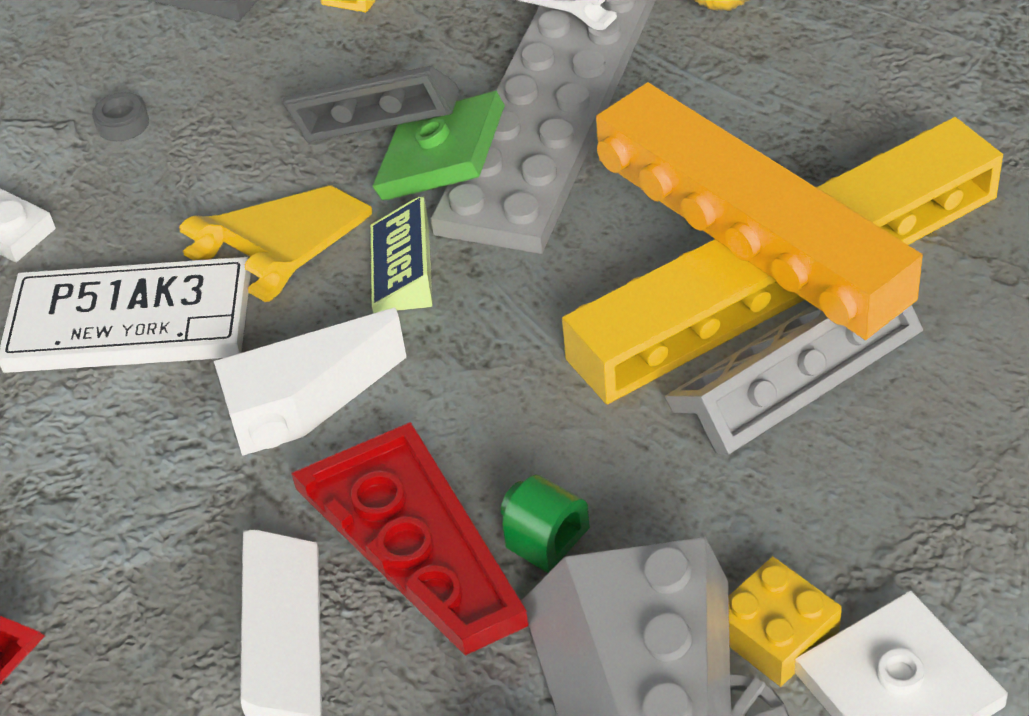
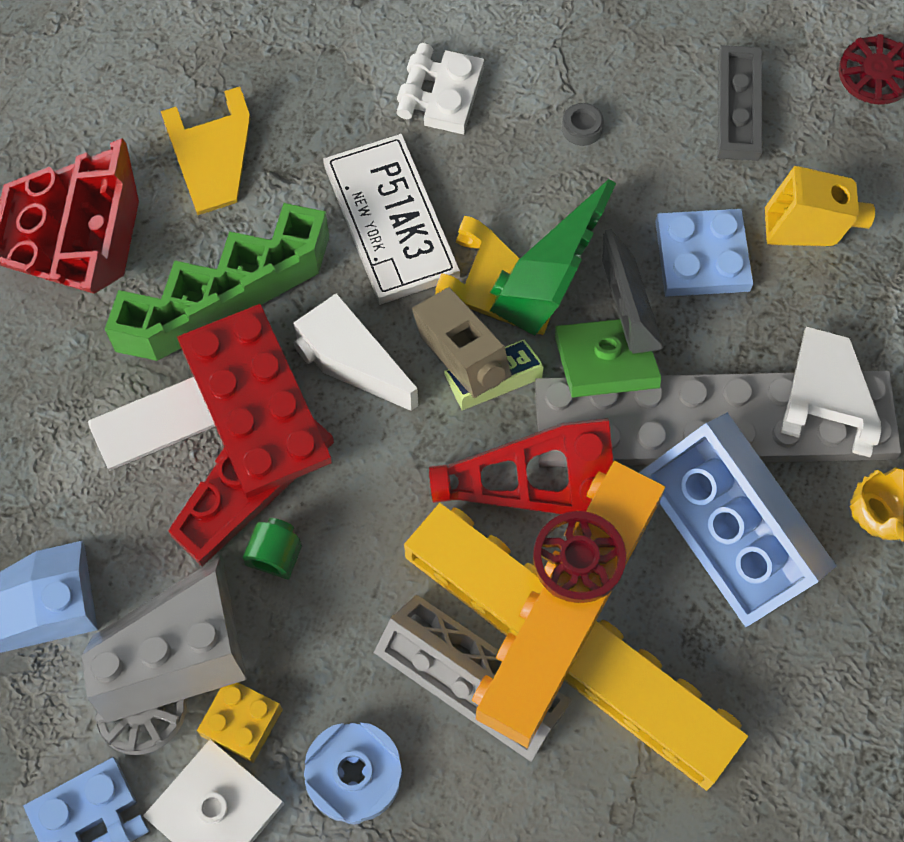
camera: 65 degrees right, 20 degrees up
none -> bright green brick [105,203,329,361]
none -> red plate [177,304,332,499]
none -> light blue plate [304,722,403,825]
none -> dark tan brick [412,287,512,398]
none -> red plate [429,418,613,514]
none -> green wedge [490,179,616,336]
none -> dark red wheel [533,511,626,603]
none -> light blue slope [639,412,837,627]
none -> light blue plate [655,209,753,297]

